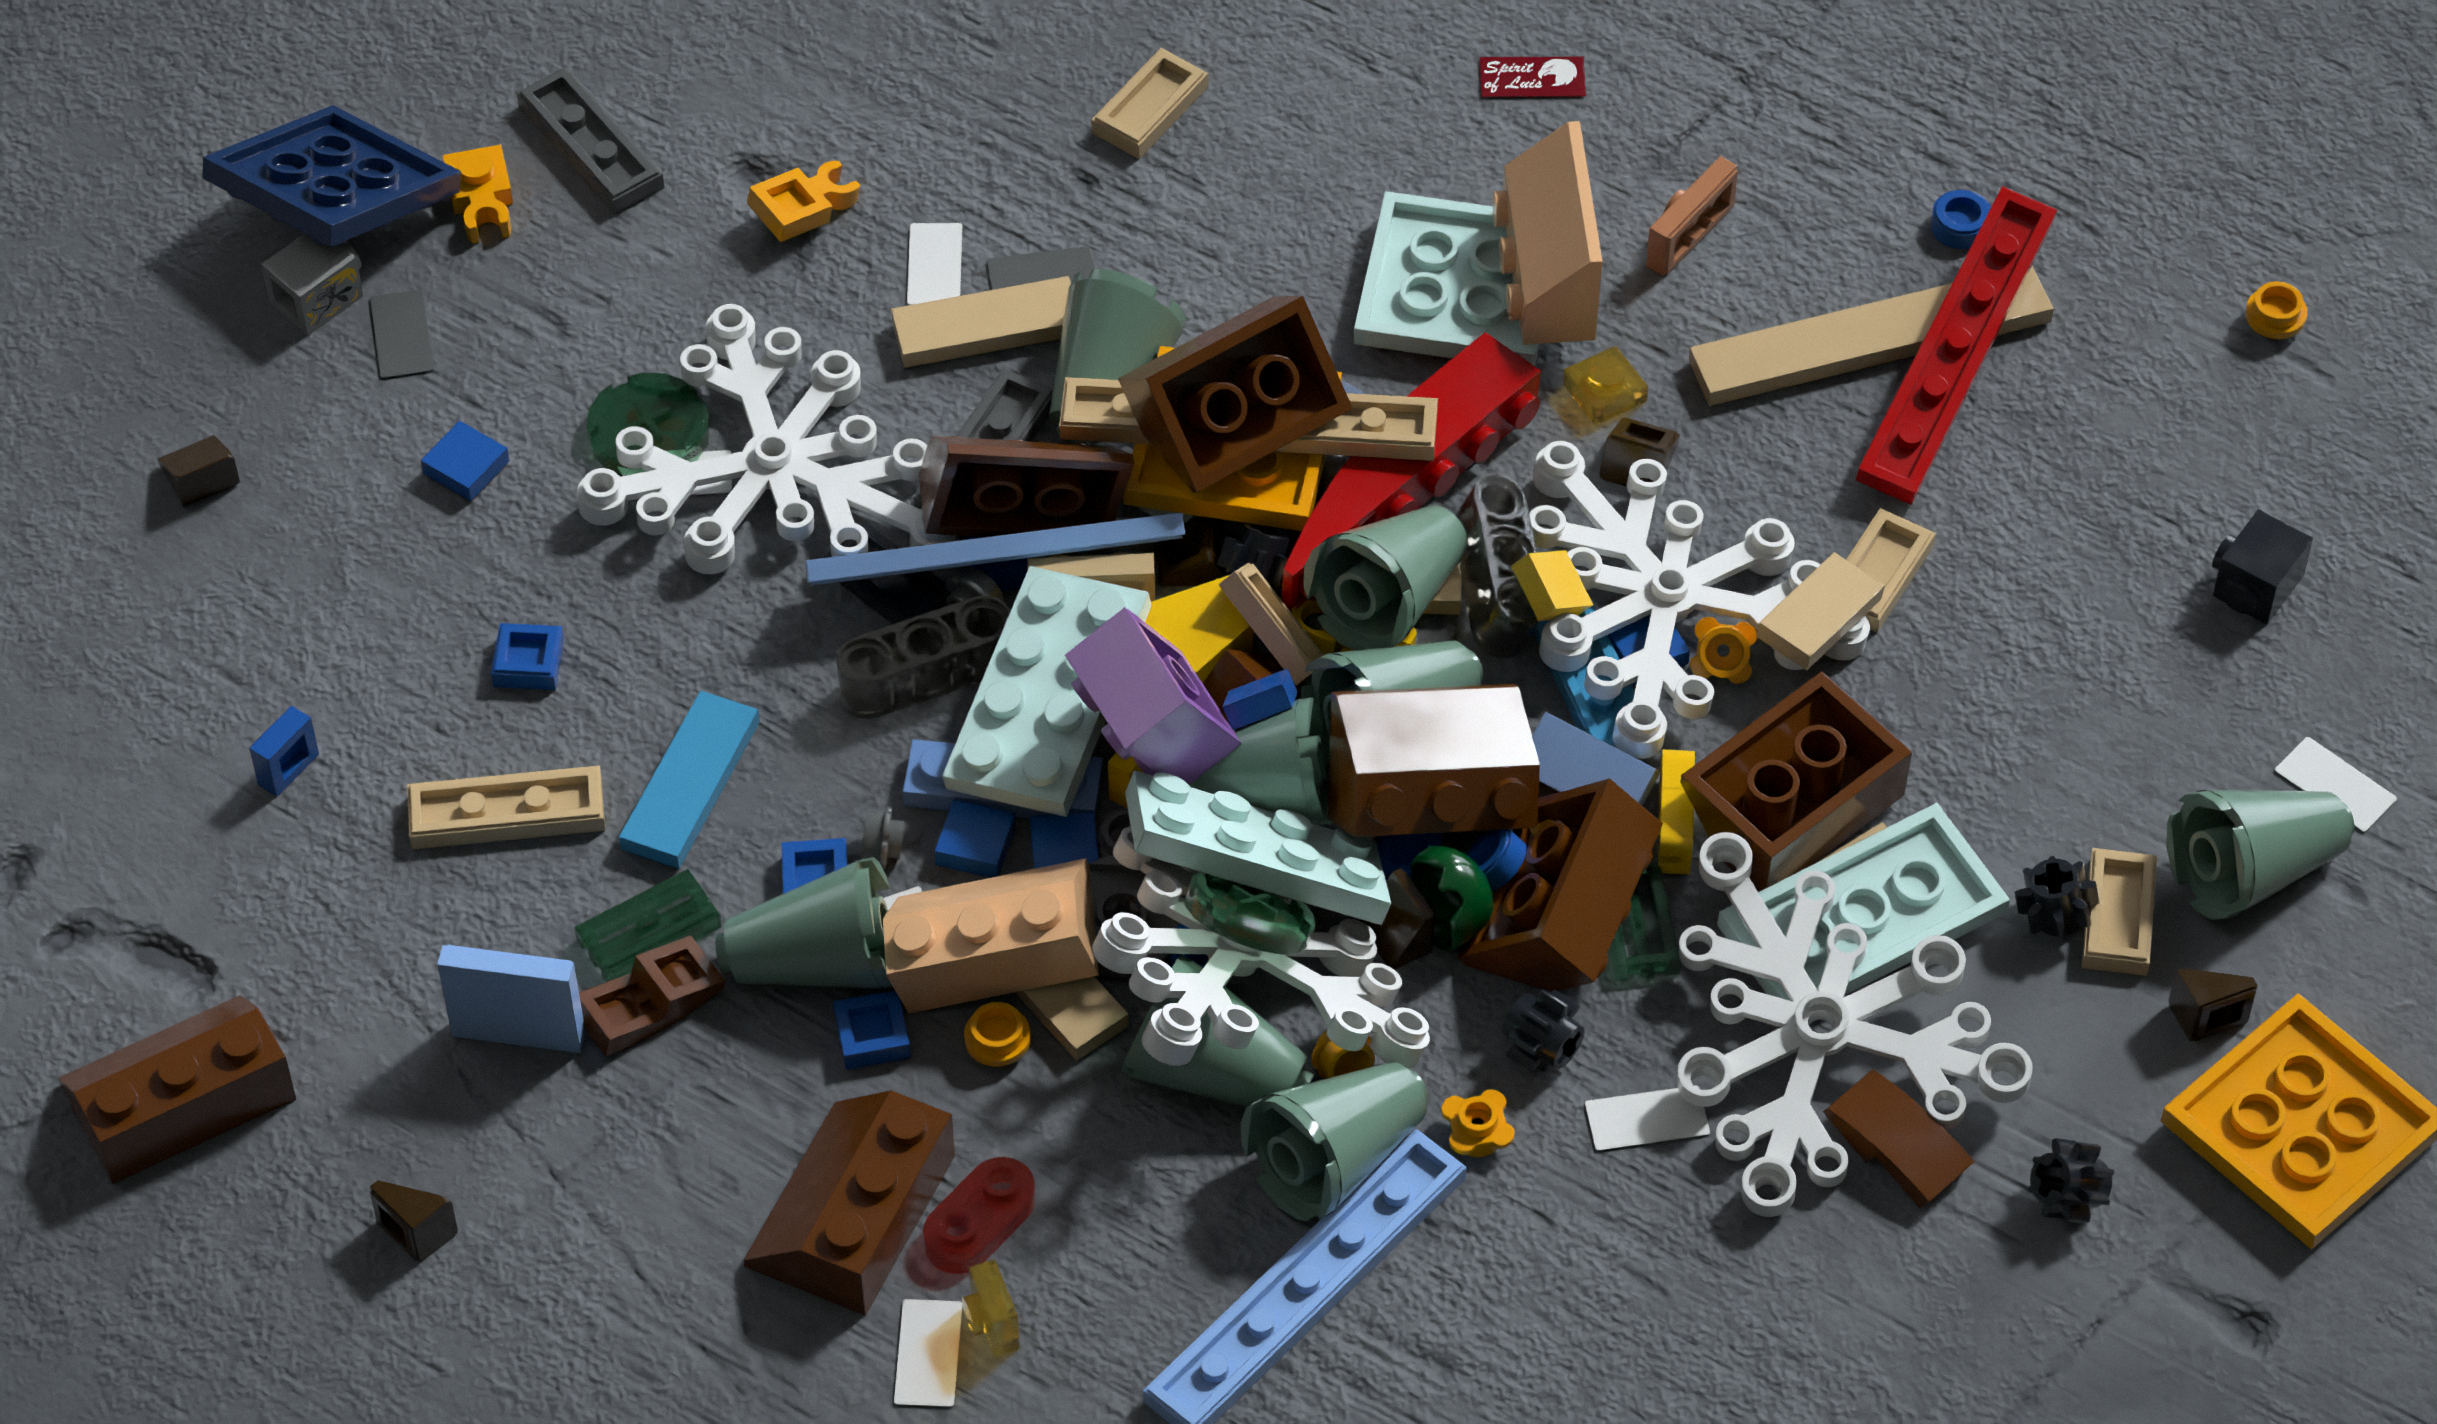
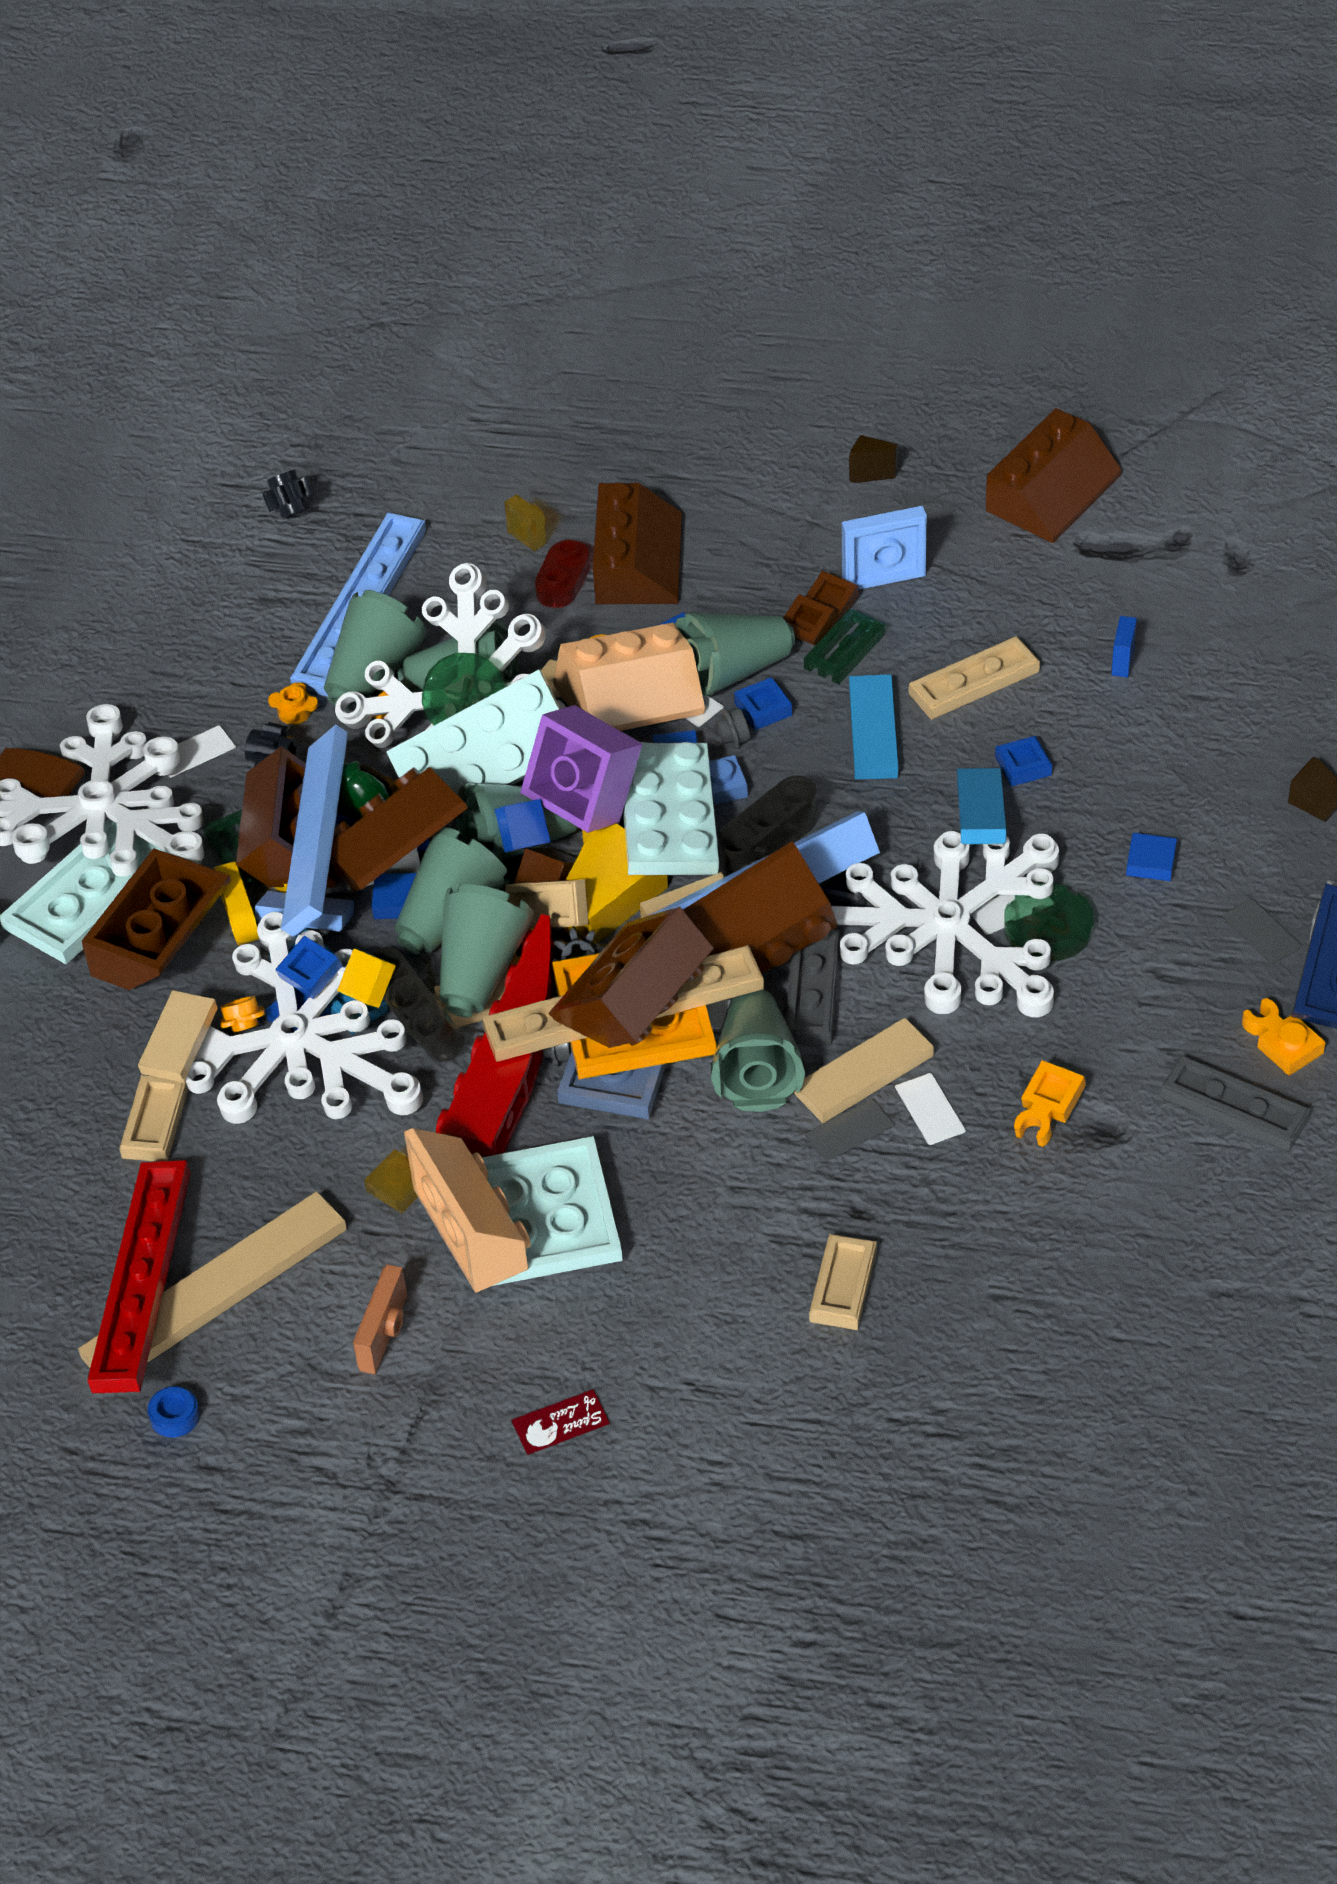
camera: 160 degrees right, 5 degrees down
white sticker [894,1299,962,1407] -> none
dark brown slope [1599,417,1680,487] -> none
none -> blue tile [275,935,342,1000]
none -> light blue tile [281,724,348,937]
none -> dark azure tile [957,768,1006,844]

